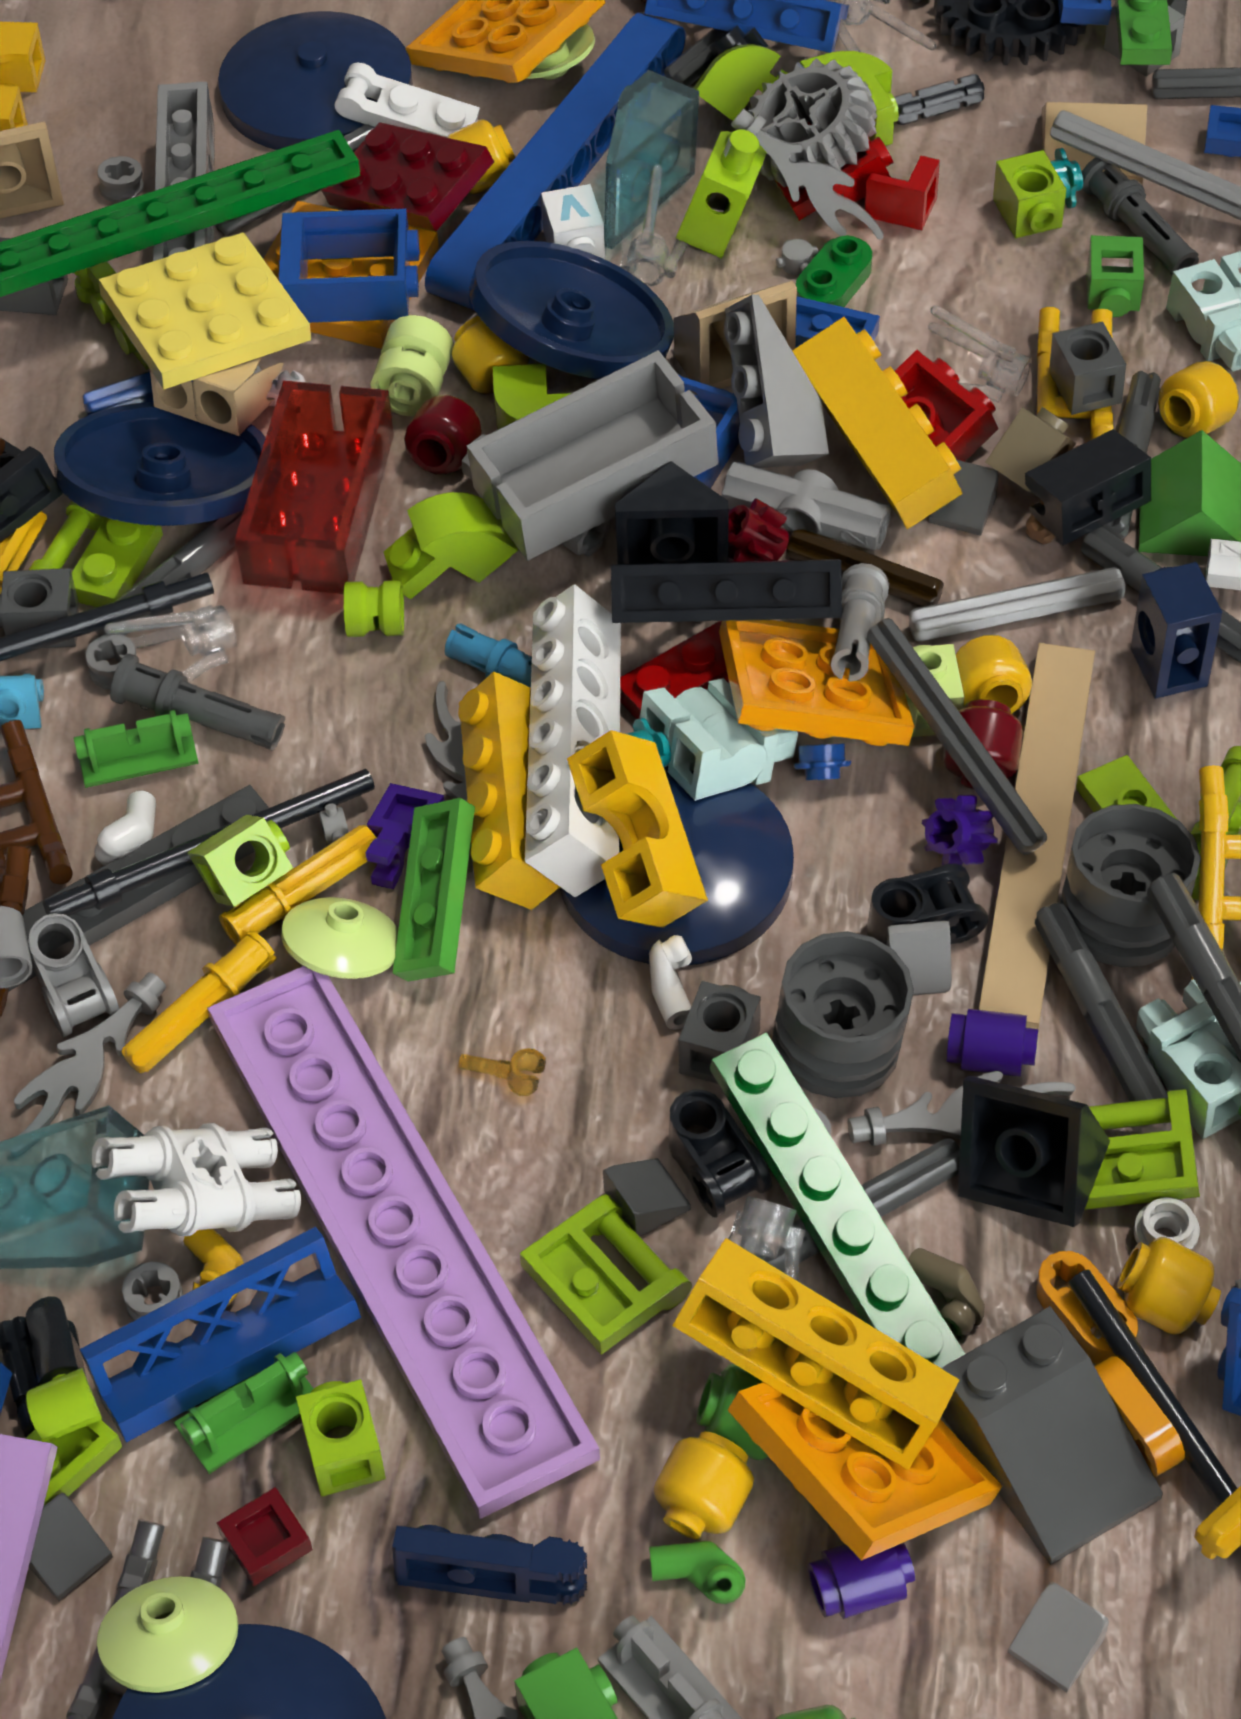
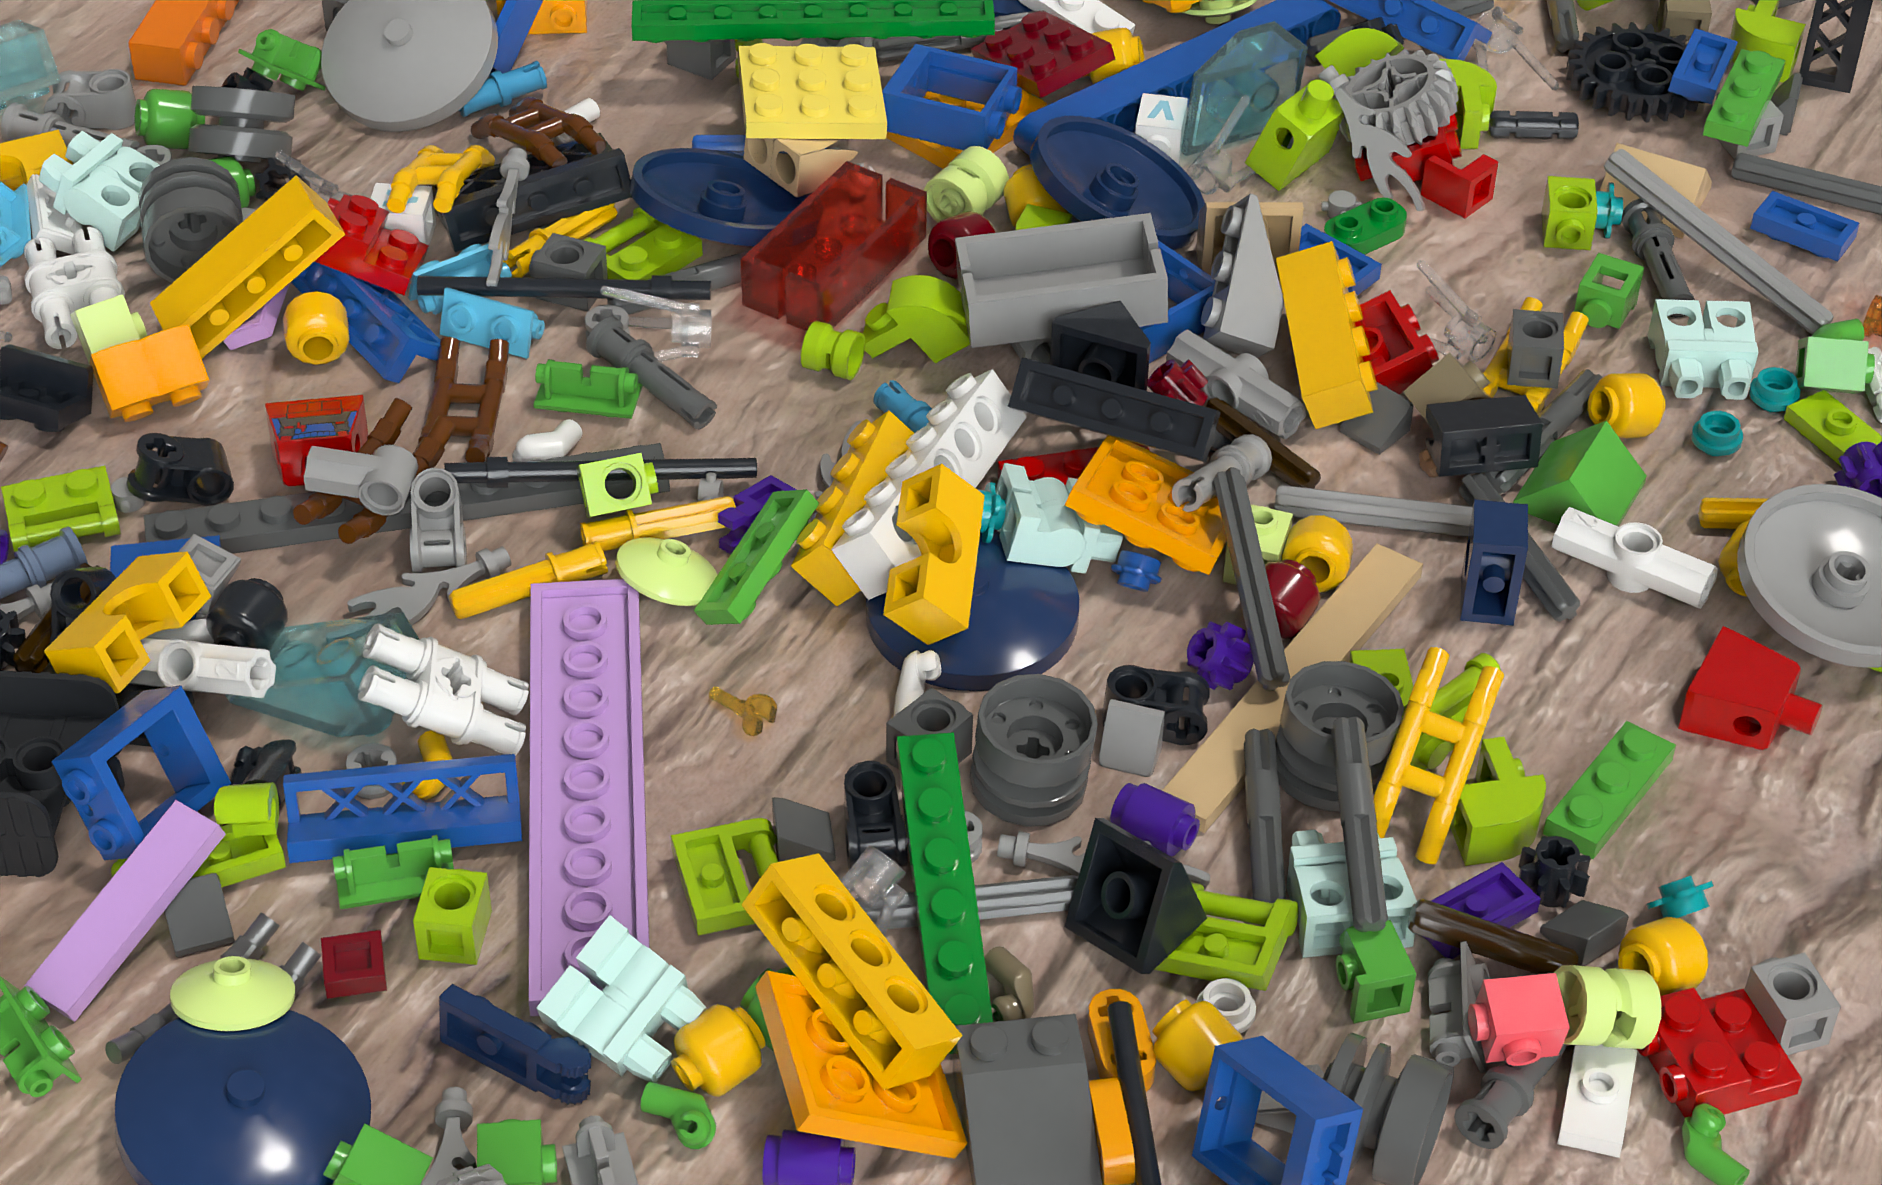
camera: 20 degrees right, 10 degrees down
none -> light aqua hips [536,915,707,1083]

